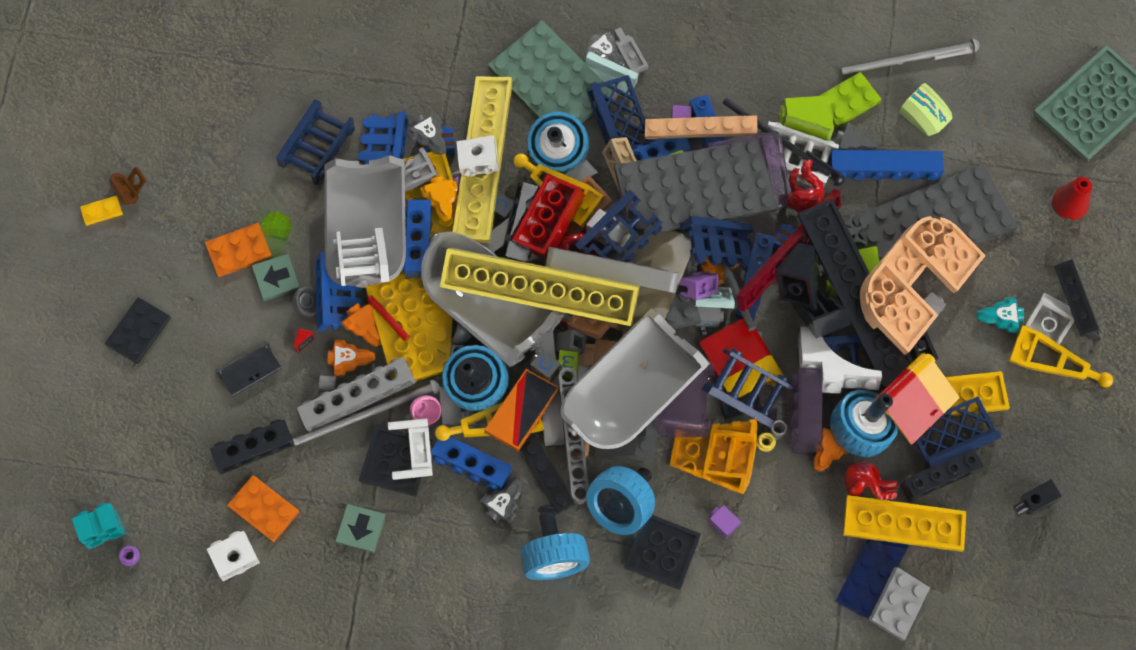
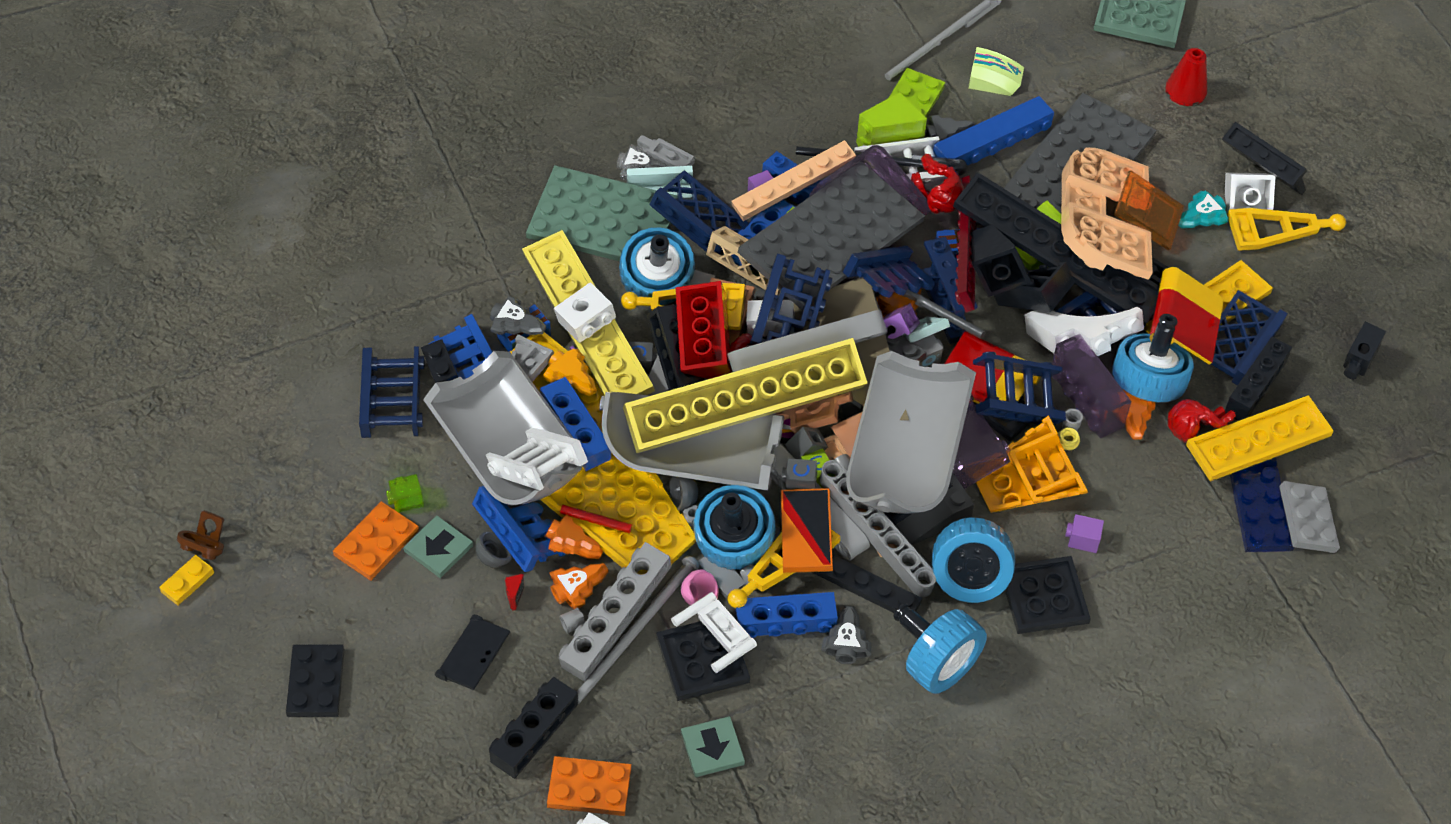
camera: 30 degrees left, 15 degrees down
none -> black plate [421,339,458,383]
none -> clear orange piece [1114,170,1184,250]

